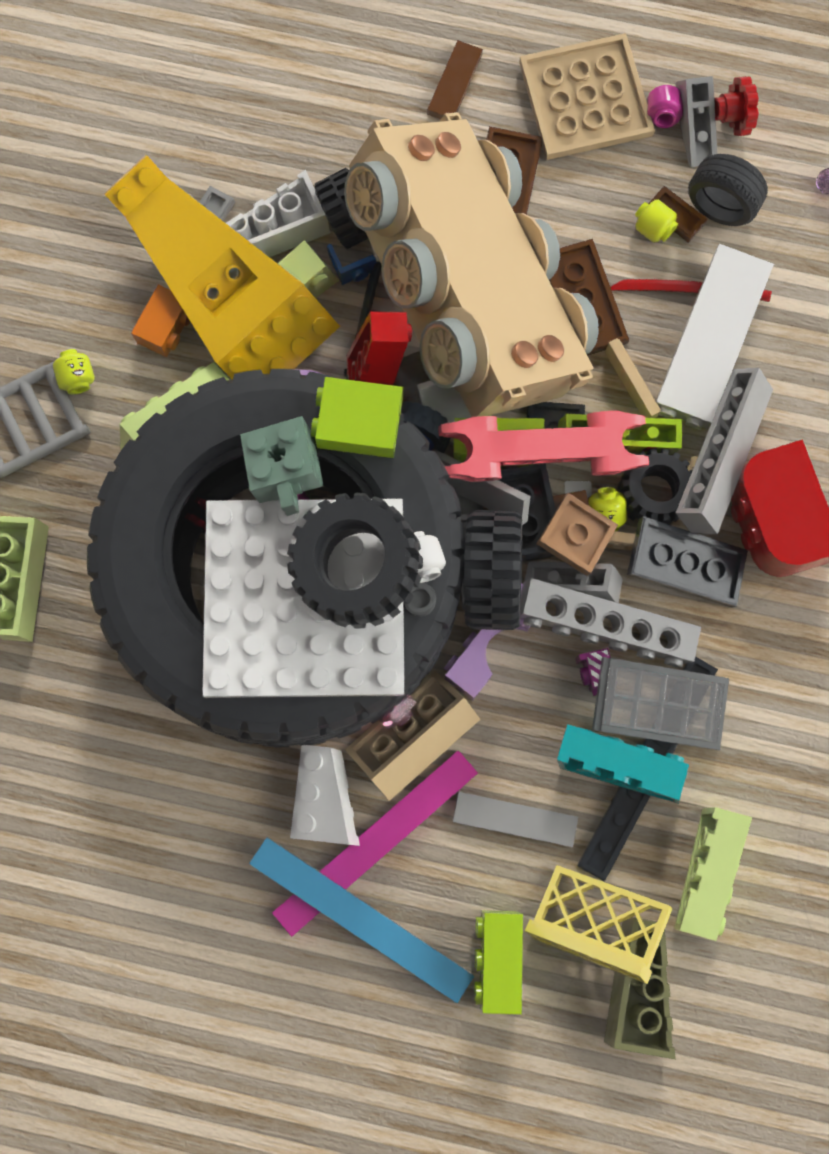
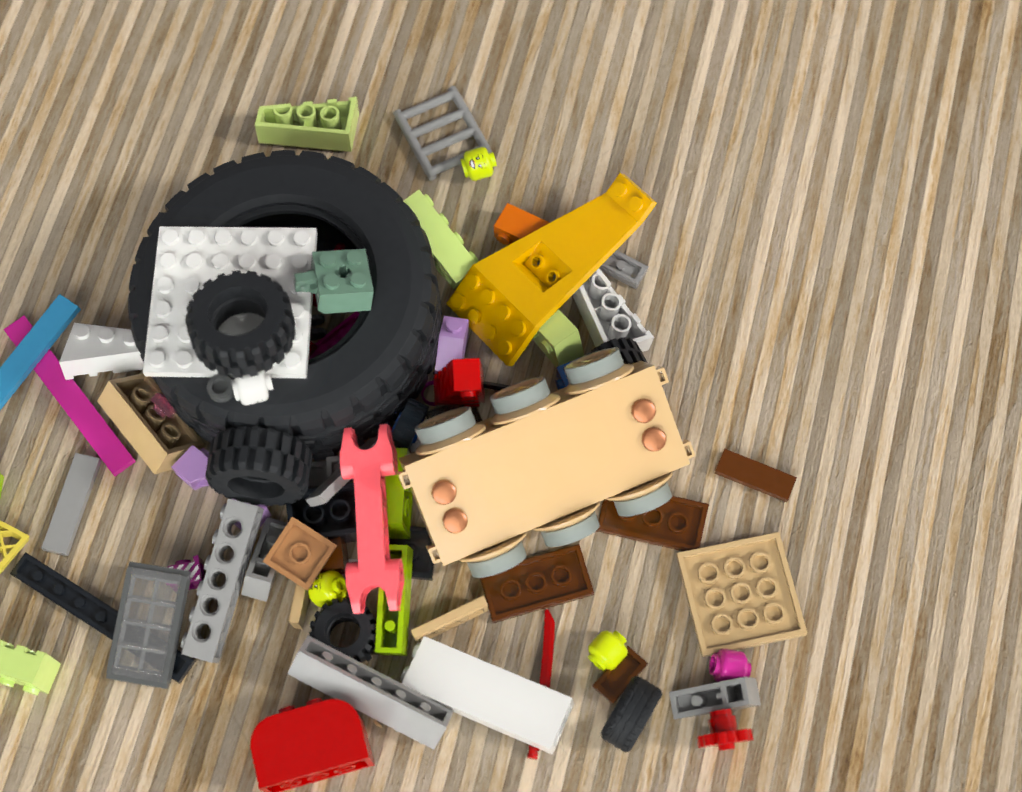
camera: 95 degrees right, 10 degrees down
lime brick [311,377,403,458] -> none
teal wedge [557,724,689,804] -> none
tile [627,516,748,607] -> none

